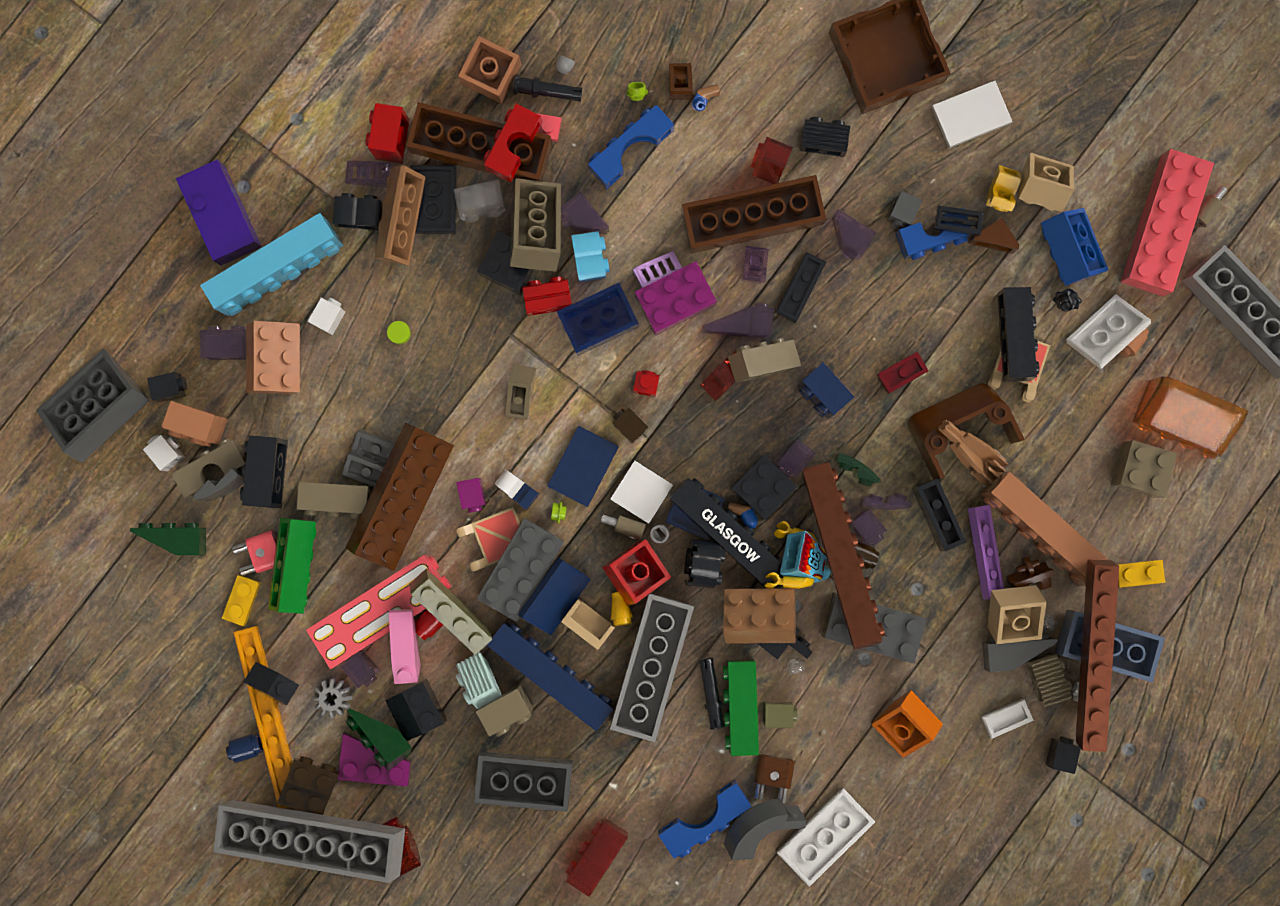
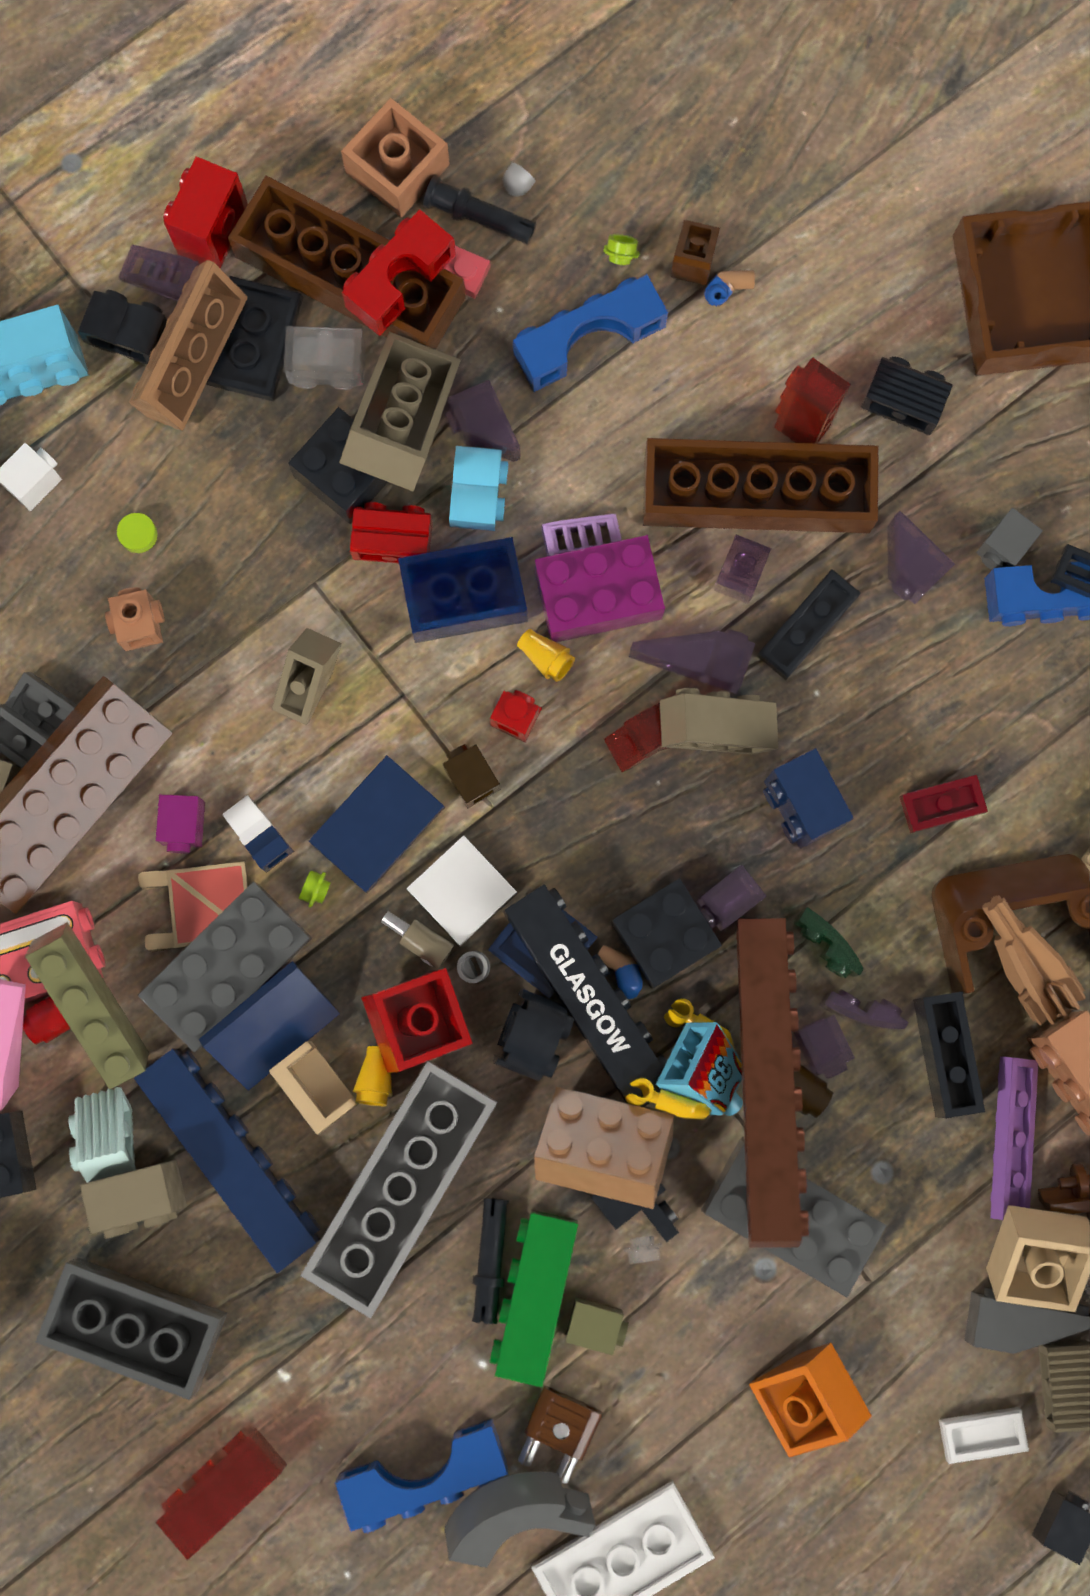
camera: 15 degrees right, 5 degrees down
none -> nougat brick [105,587,165,651]
none -> yellow cone [517,629,575,682]

